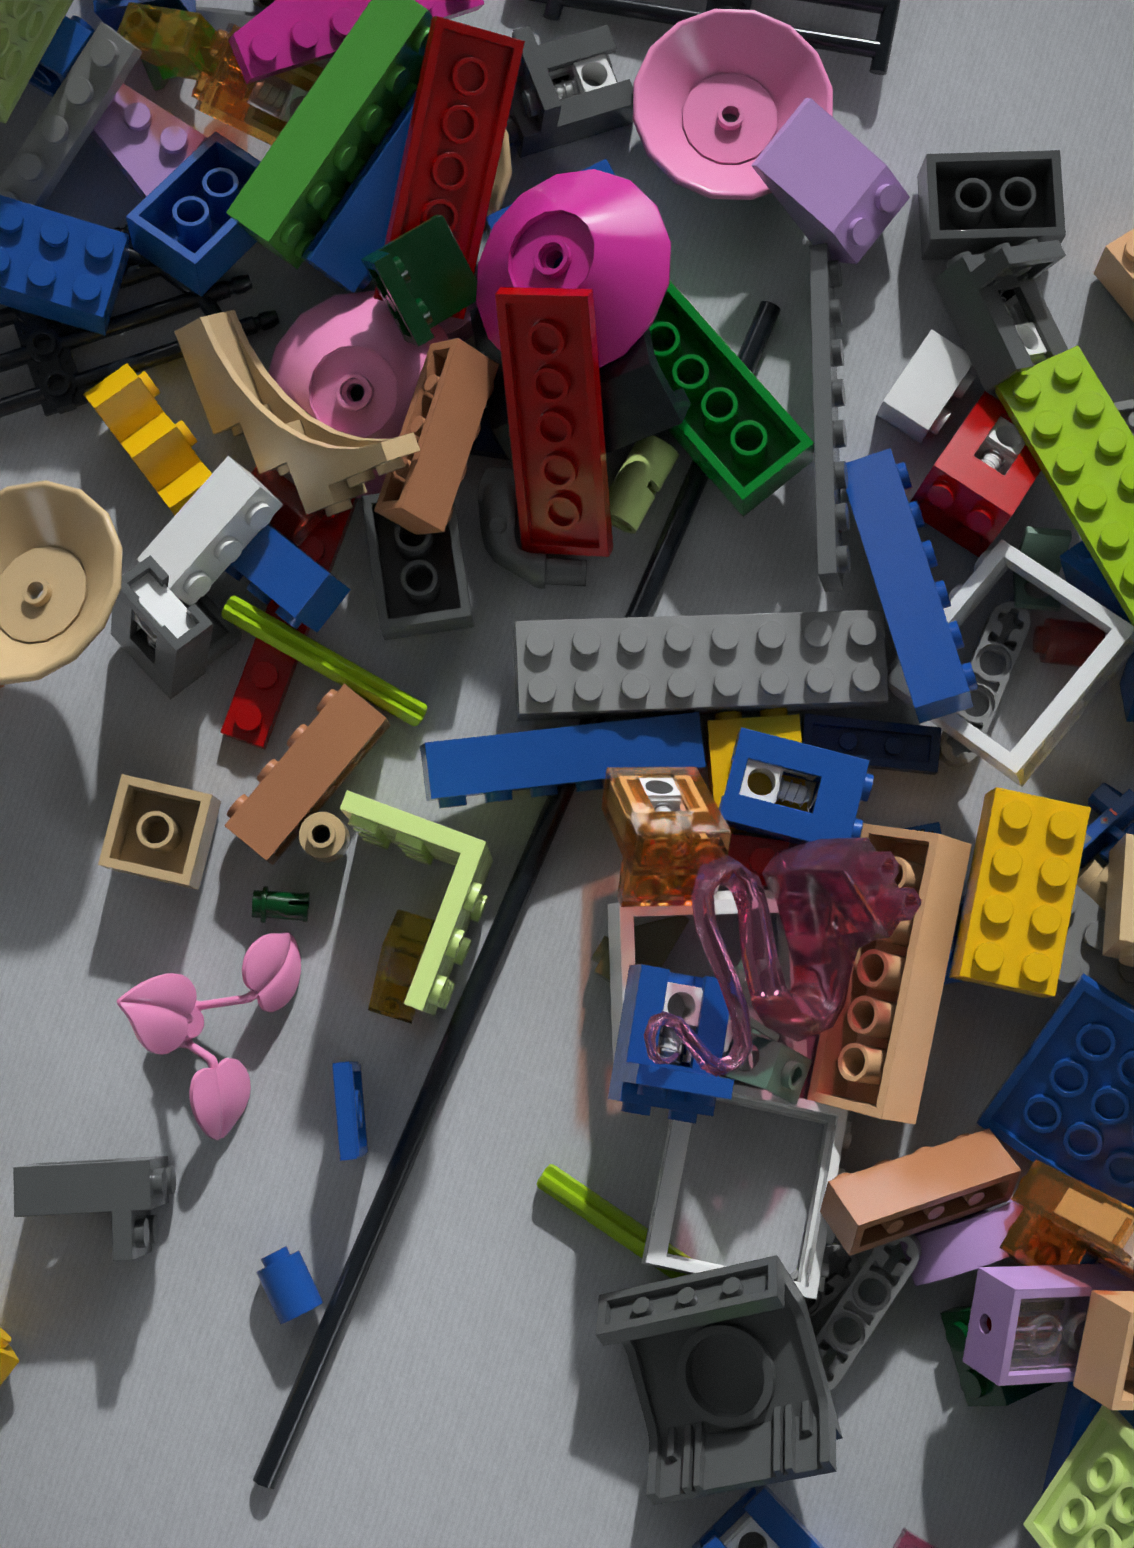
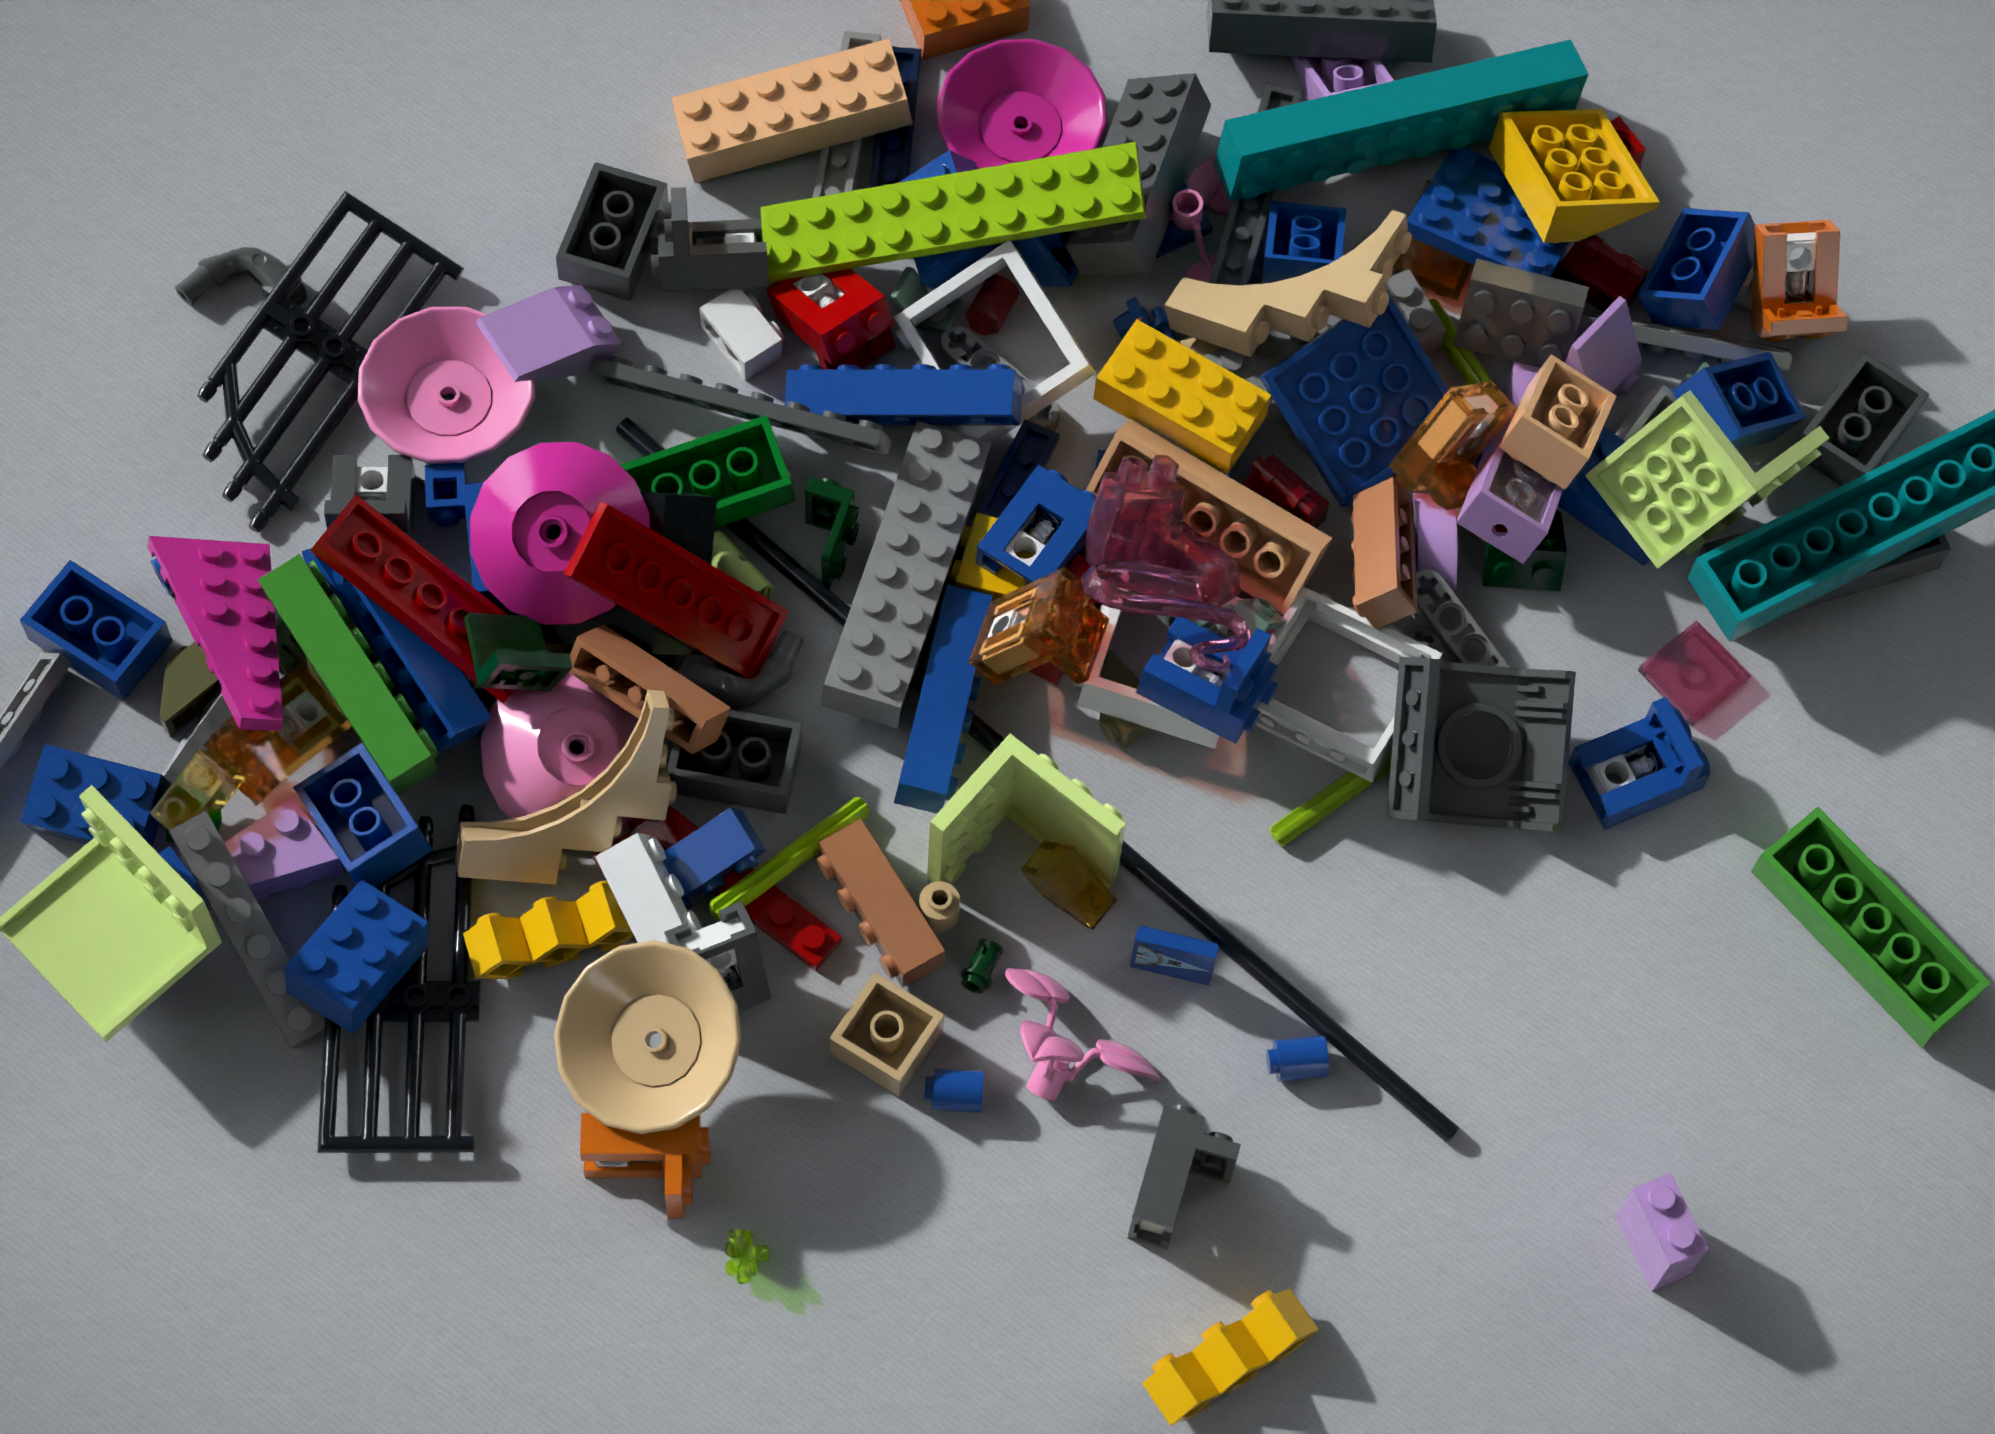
camera: 75 degrees left, 15 degrees down
none -> blue brick [425,463,468,527]
none -> dark green bracket [804,477,860,589]
none -> blue brick [924,1068,984,1113]
none -> dark red brick [1241,453,1330,529]

